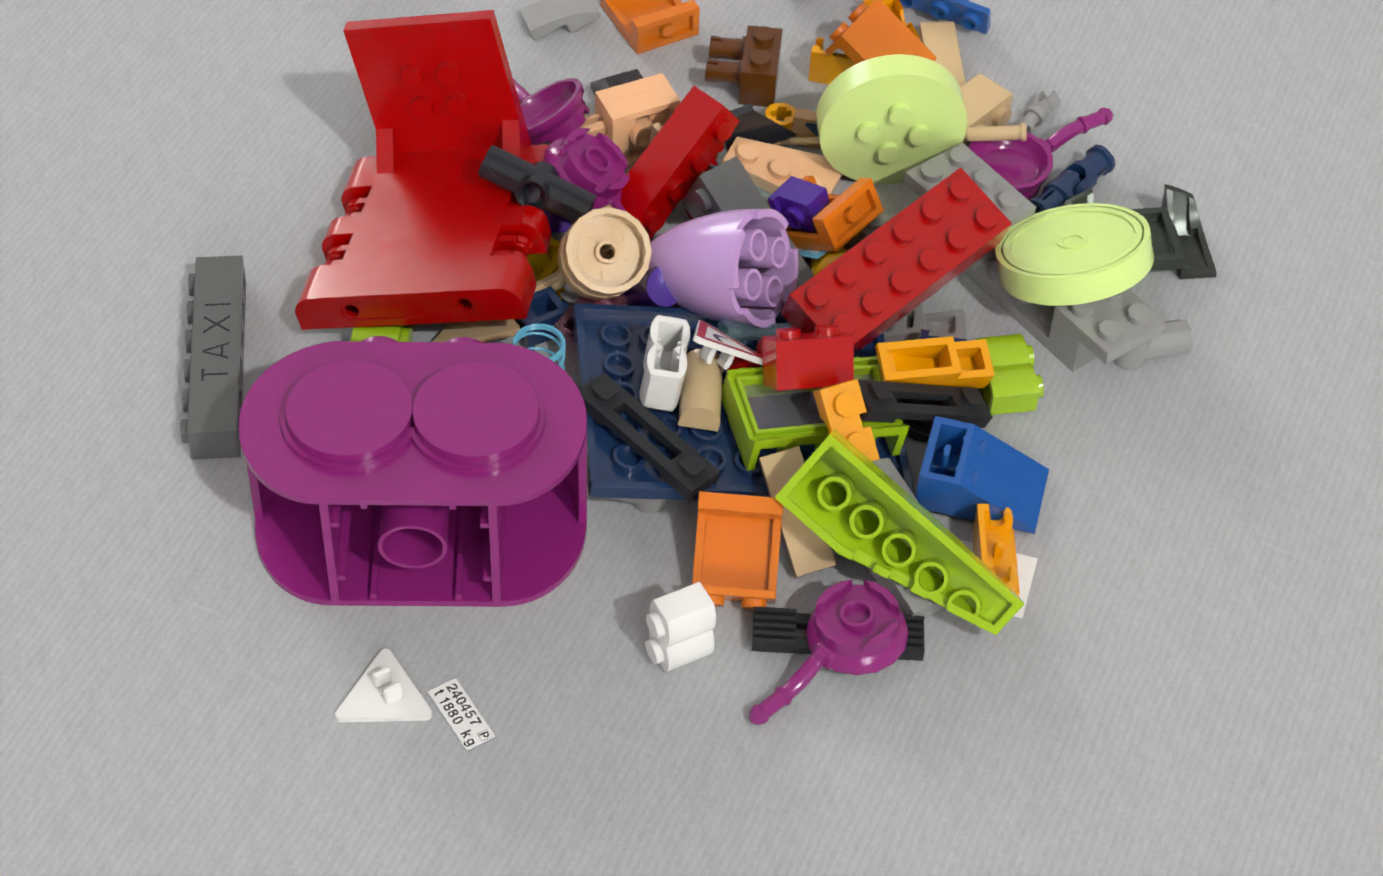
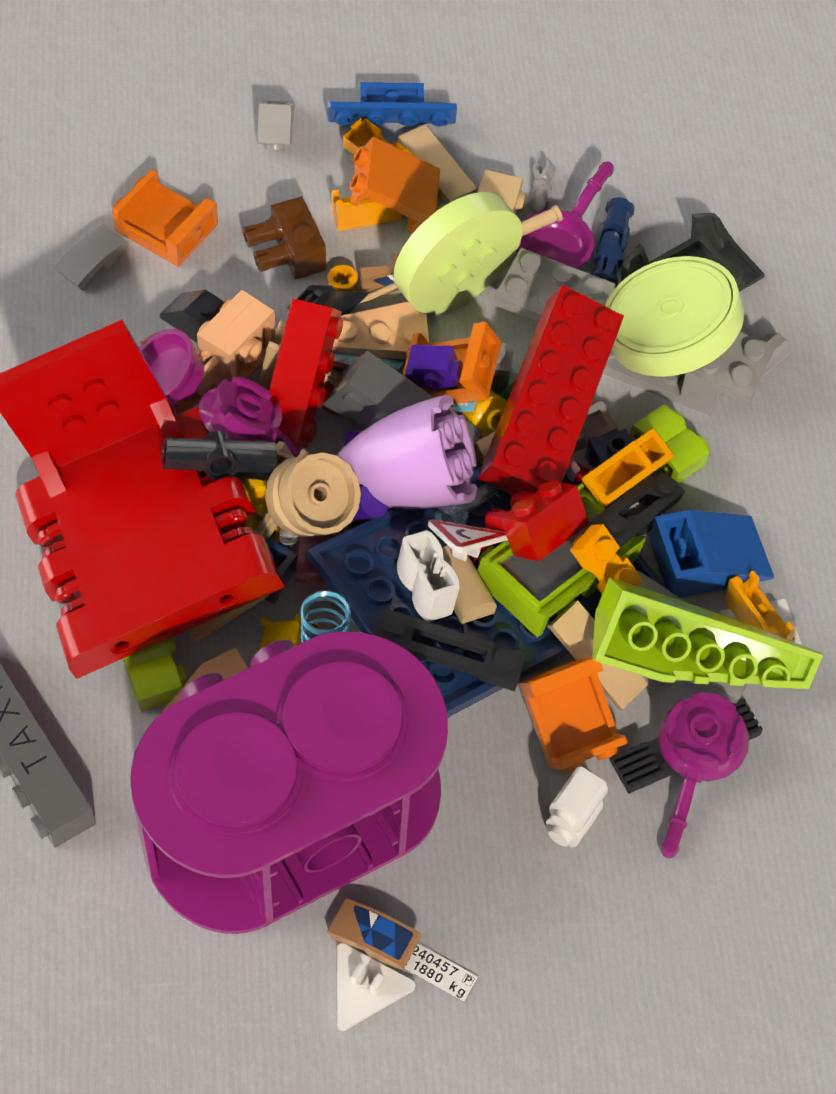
camera: 30 degrees left, 10 degrees up
none -> slope [327,898,422,970]

